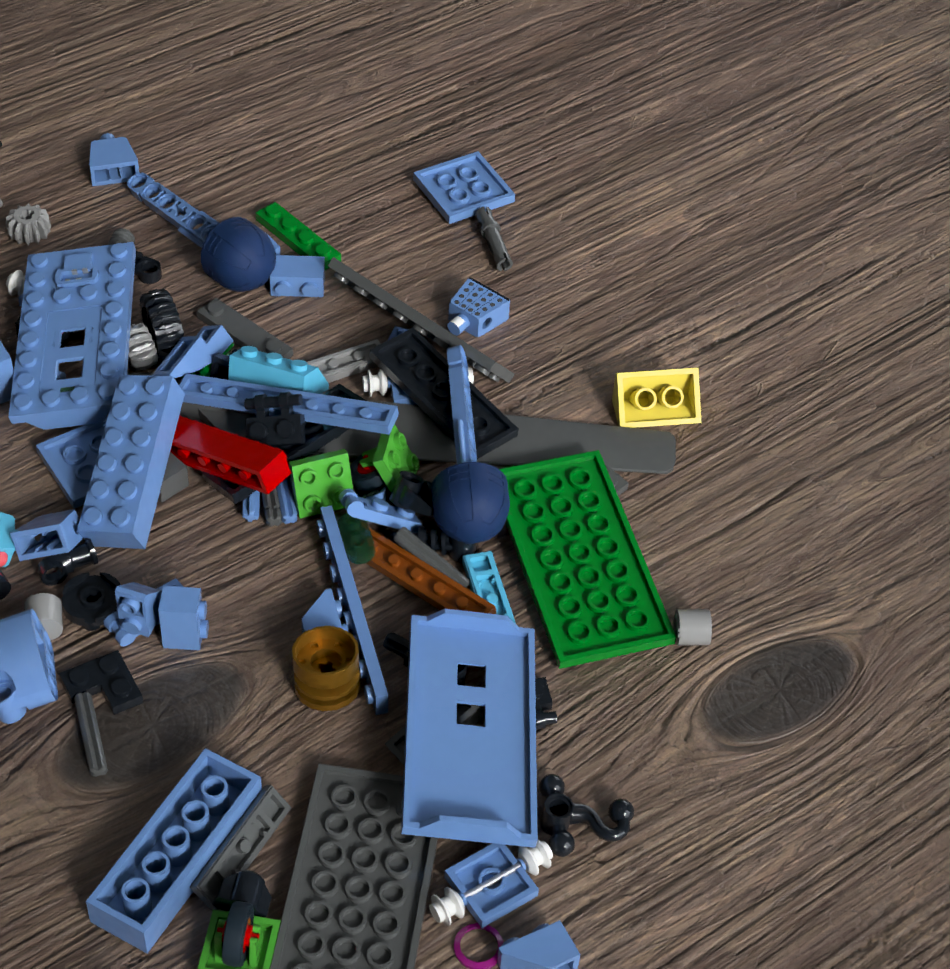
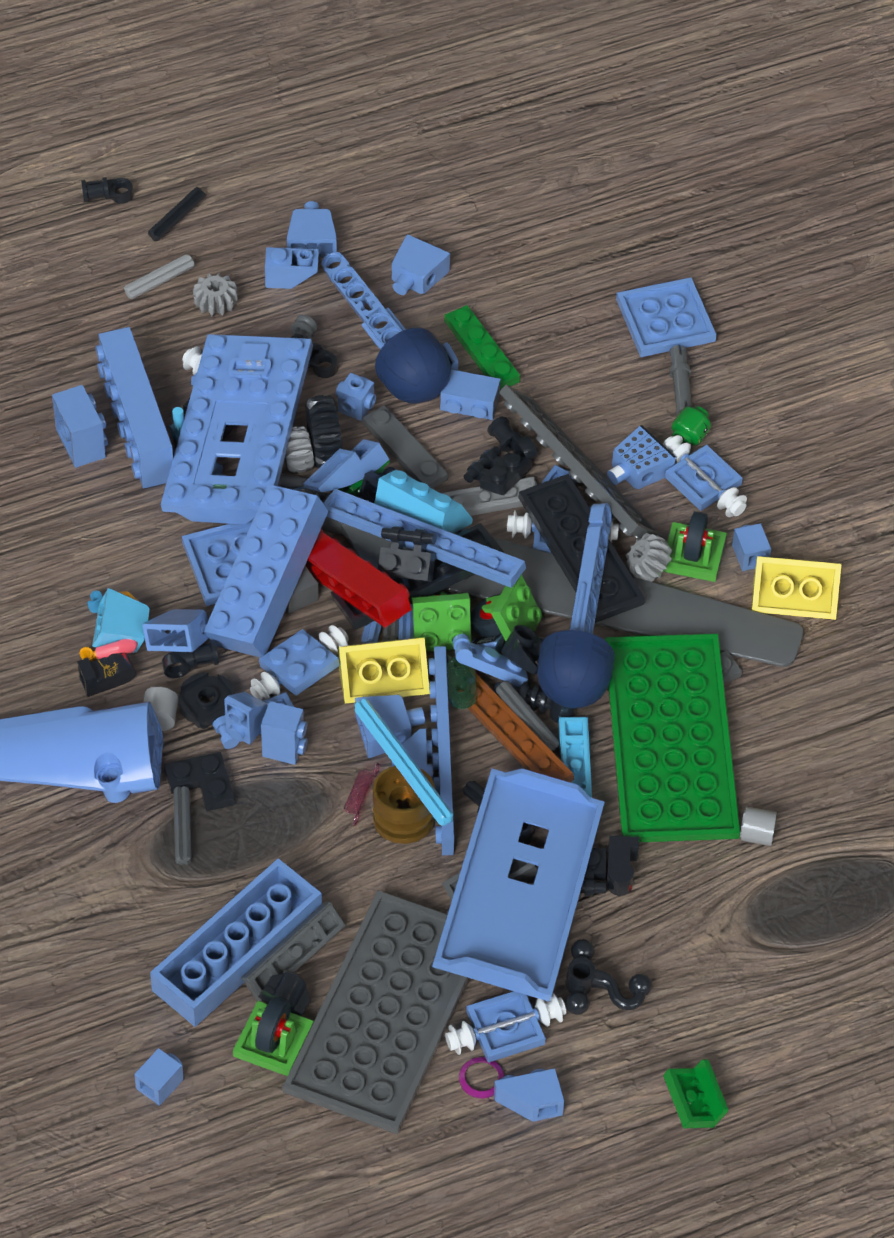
camera: 15 degrees right, 5 degrees up
none -> medium azure bar [169,407,184,445]
none -> medium blue plate [250,625,349,701]
none -> medium blue slope [265,247,319,289]
none -> medium blue brick [336,373,376,421]
none -> light yellow slope [339,637,430,704]
none -> clear pink piece [344,763,380,826]
none -> medium blue torso [355,695,425,758]
none -> medium azure axle [355,699,453,826]
none -> medium blue torso [392,234,450,295]
none -> black plate [464,446,532,496]
none -> black connector [487,416,537,459]
none -> black leg [607,835,639,896]
none -> light grey gear [625,533,672,582]
none -> bright green plate [662,511,727,582]
none -> medium blue plate [663,435,747,517]
none -> green bracket [663,1059,728,1129]
none -> green head [671,406,712,446]
none -> medium blue brick [732,523,771,571]

